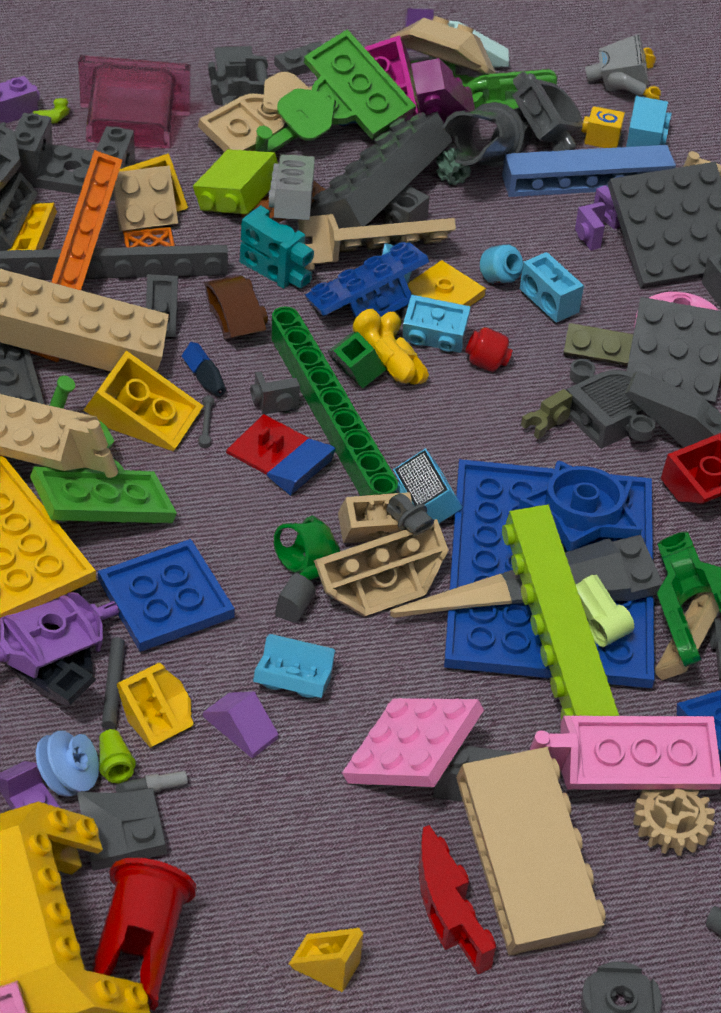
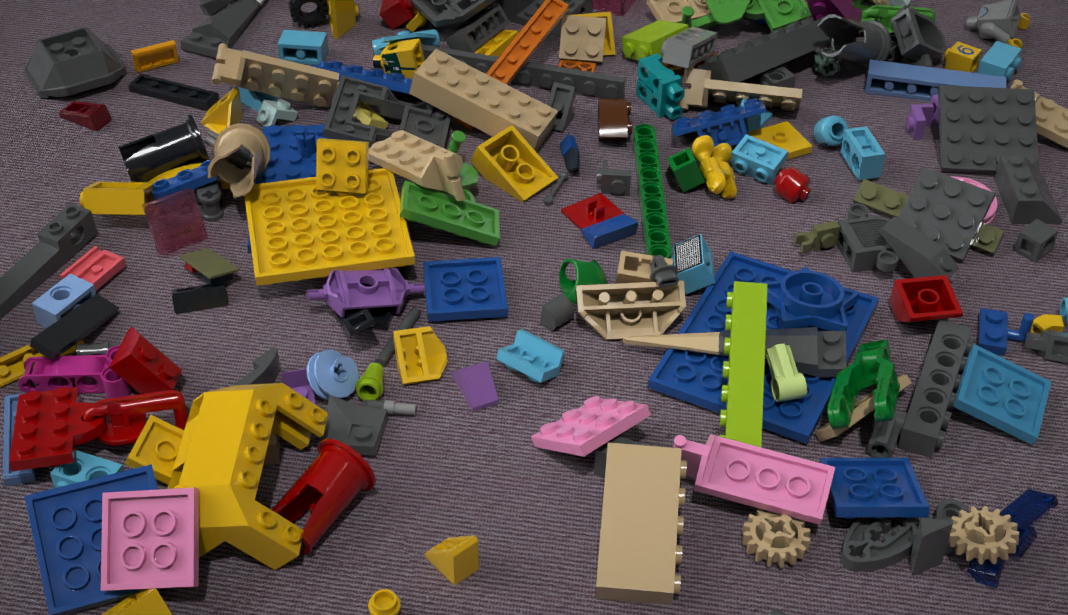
camera: 25 degrees right, 5 degrees down
red slope [419,825,496,974] -> none

